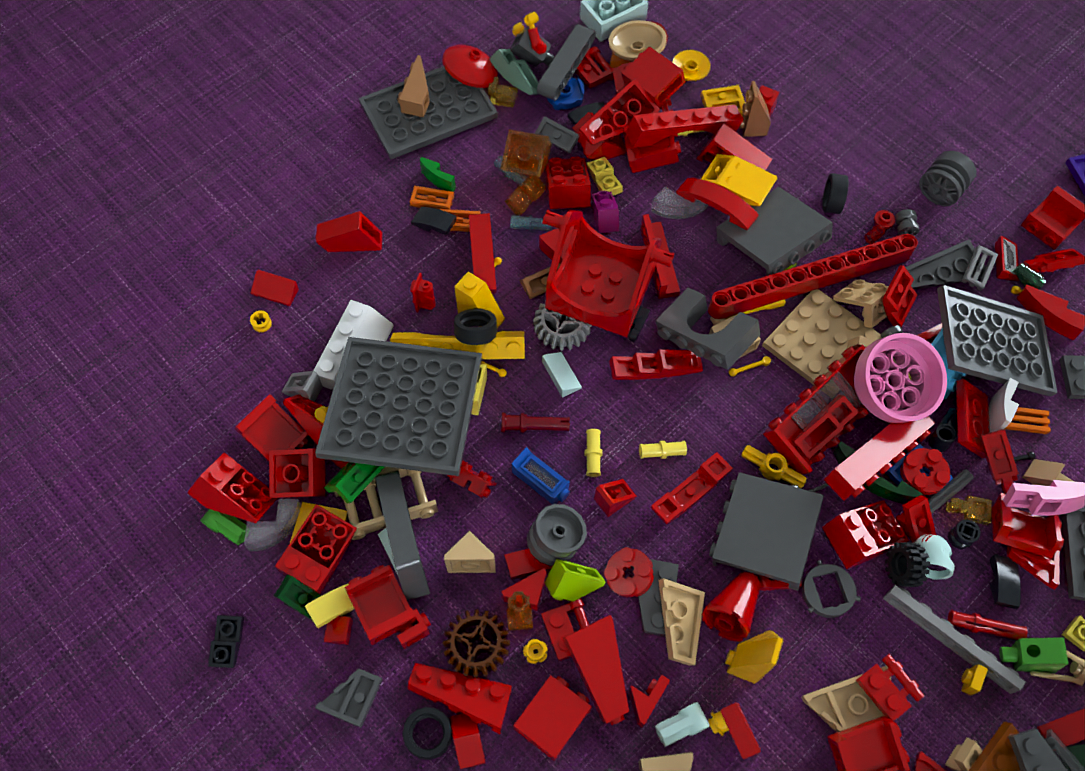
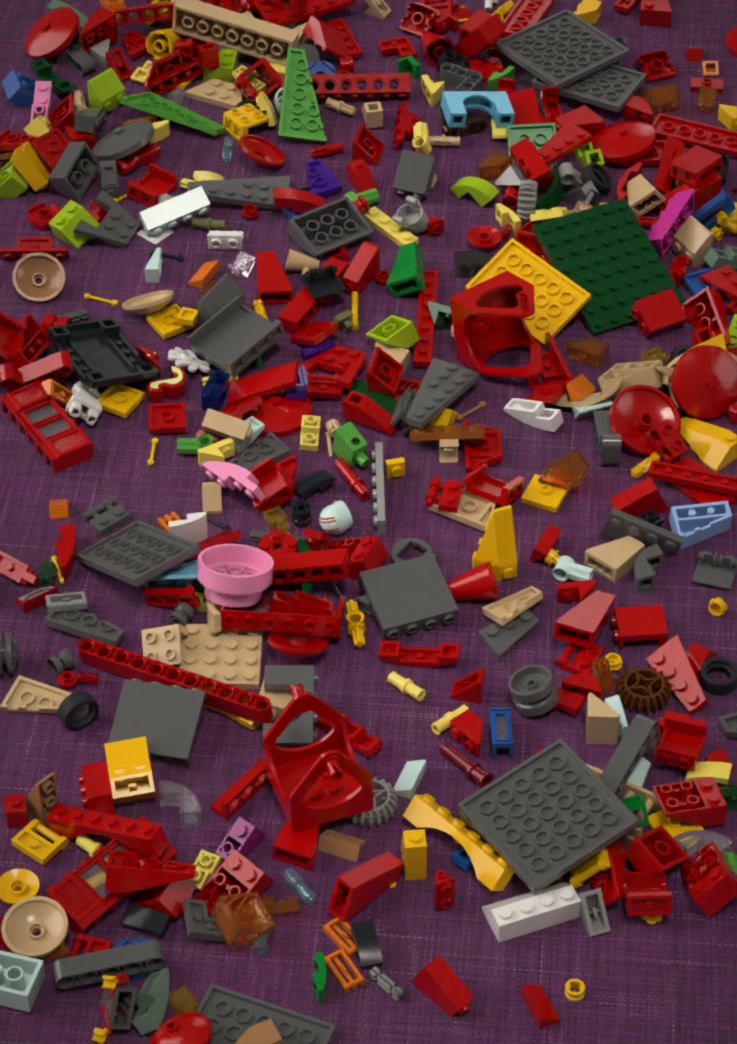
camera: 130 degrees left, 20 degrees down
black tyre [454,308,497,345] -> none
lime slope [544,559,606,601] -> none
red plate [604,547,654,598] -> none
red brick [621,46,685,108] -> none
red slope [676,178,759,231] -> none
red slope [883,265,917,327] -> none
black tyre [885,542,930,587] -> none
red hinge [979,429,1019,494] -> none
none -> tan wing [0,675,72,714]
none -> red dish [268,632,328,661]
none -> dark grey axle [369,966,405,1001]
none -> red slope [450,709,483,758]
none -> light aqua slope [604,695,628,740]

